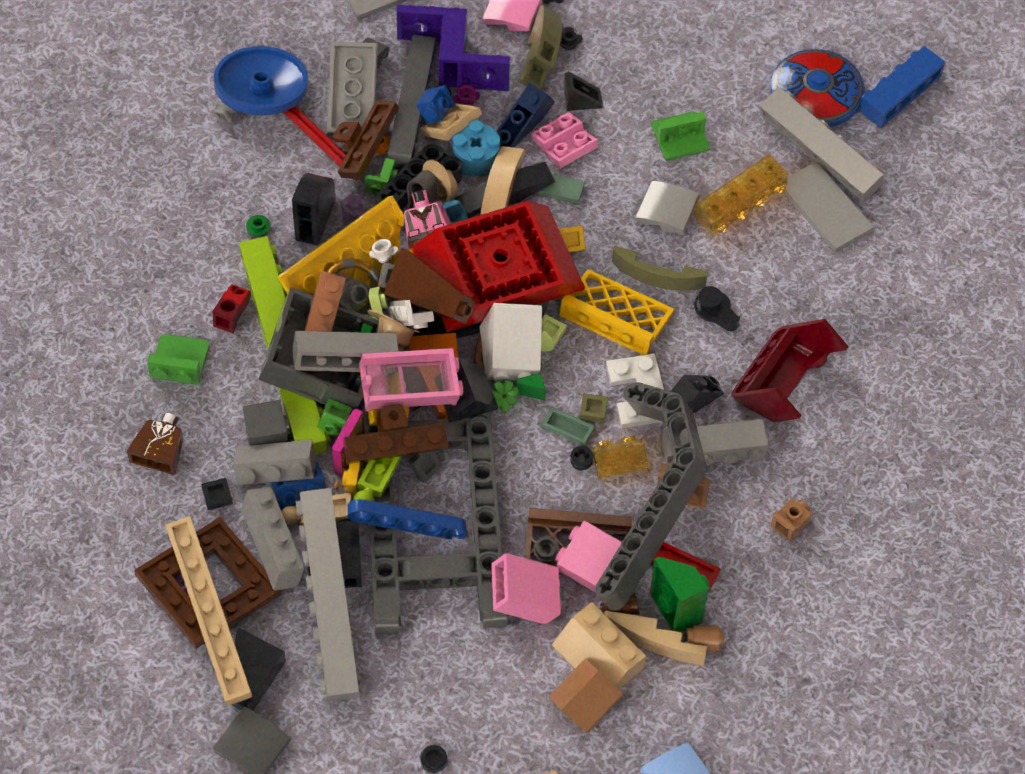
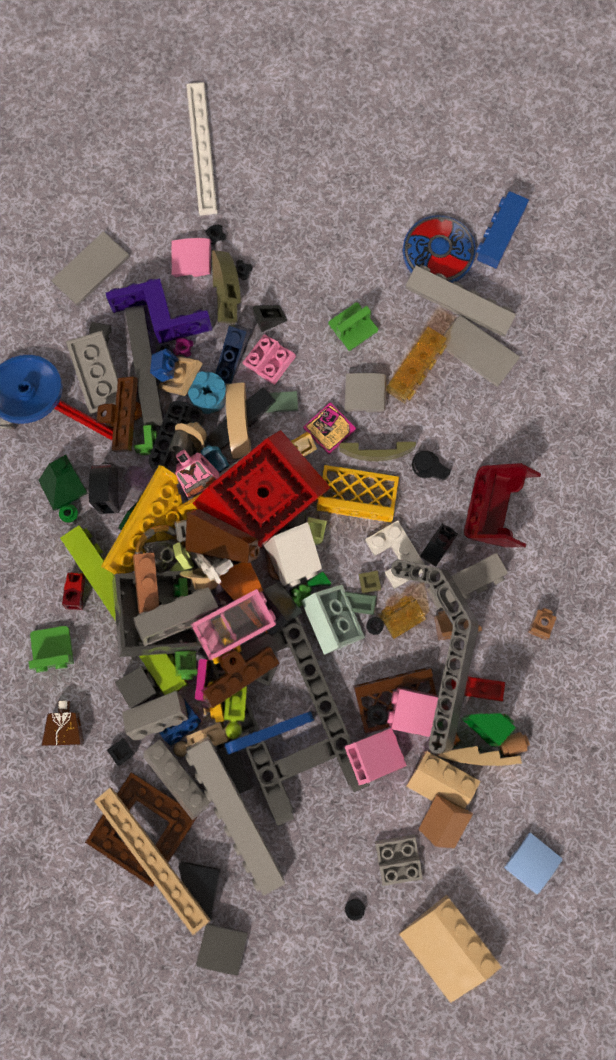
camera: 15 degrees left, 20 degrees up
white plate [369,239,398,263] -> none
none -> dark green slope [38,455,88,511]
none -> light aqua slope [301,585,365,655]
none -> tile [303,402,356,454]
none -> light grey slope [375,835,423,886]

